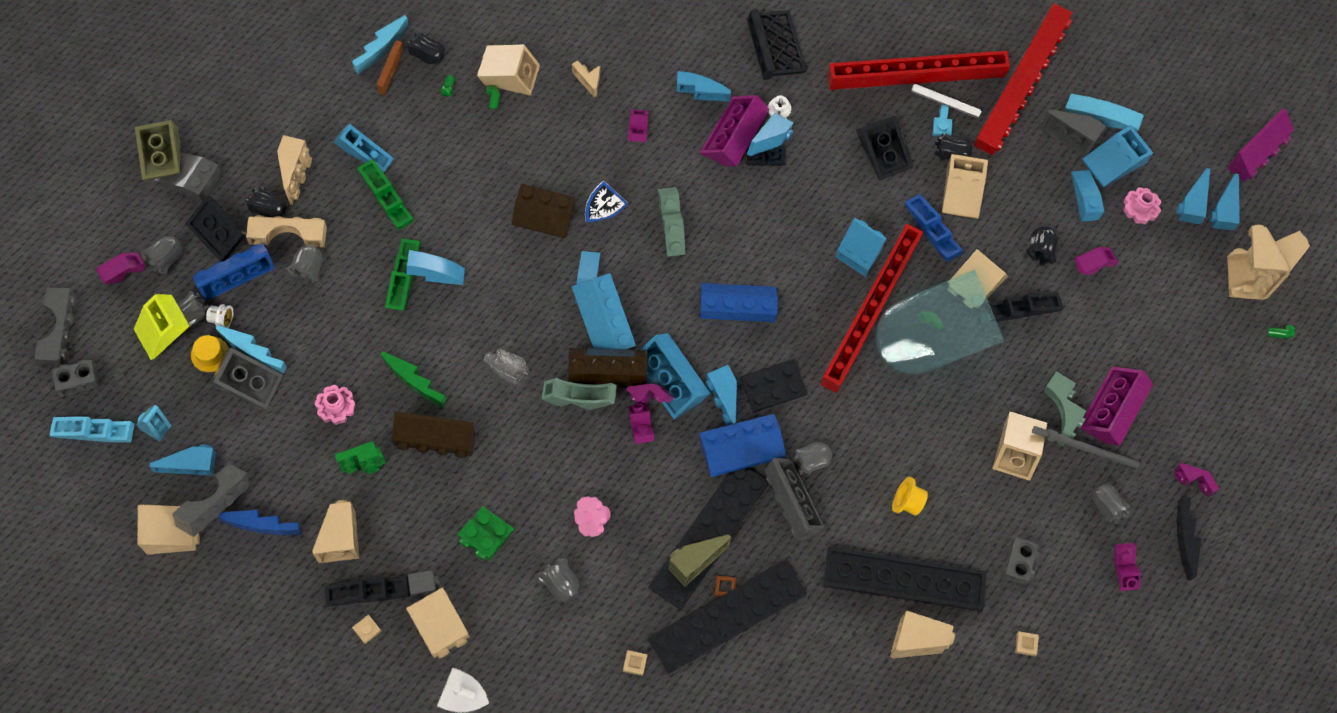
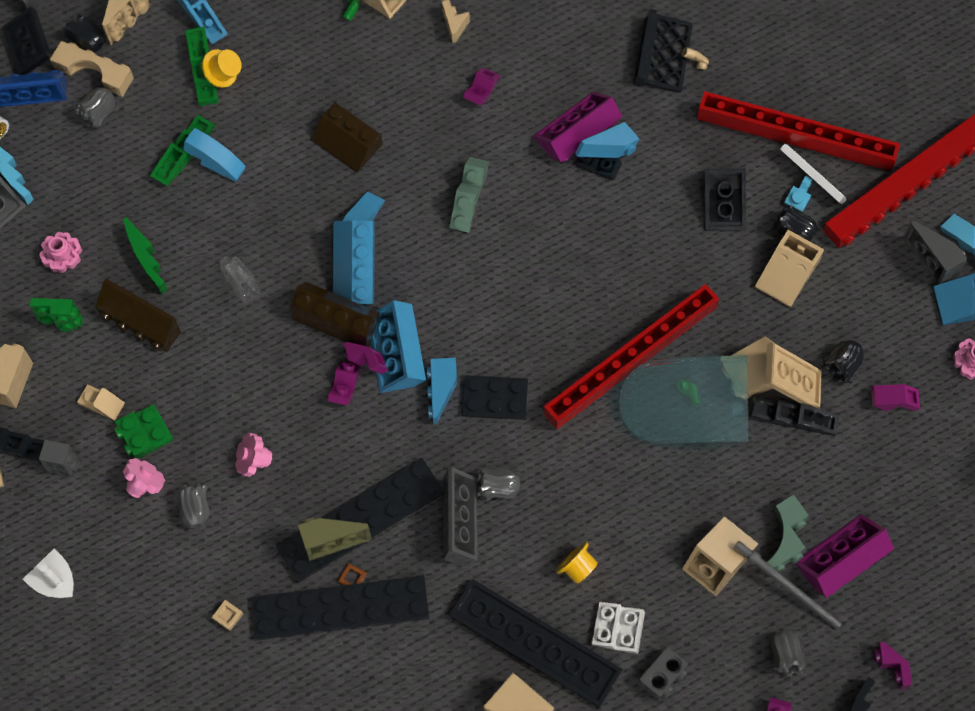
camera: 30 degrees right, 0 degrees up
tan slope [406,587,470,658] -> none
sand green arch [541,378,617,410] -> none
shield [585,181,629,222] -> none
dark azure slope [676,71,731,102] -> none
blue slope [699,414,786,477] -> none
blue slope [700,283,777,322] -> none
white piece [768,96,791,118] -> none
dark azure slope [835,218,887,277] -> none
blue slope [905,194,963,263] -> none
dark azure slope [1071,170,1104,221] -> none
none -> tan slope [77,384,125,421]
none -> bright pink plant [123,458,165,498]
none -> yellow piece [202,49,241,88]
none -> white slope [592,602,645,654]
none -> tan arm [682,47,709,70]
none -> tan tile [765,343,822,409]

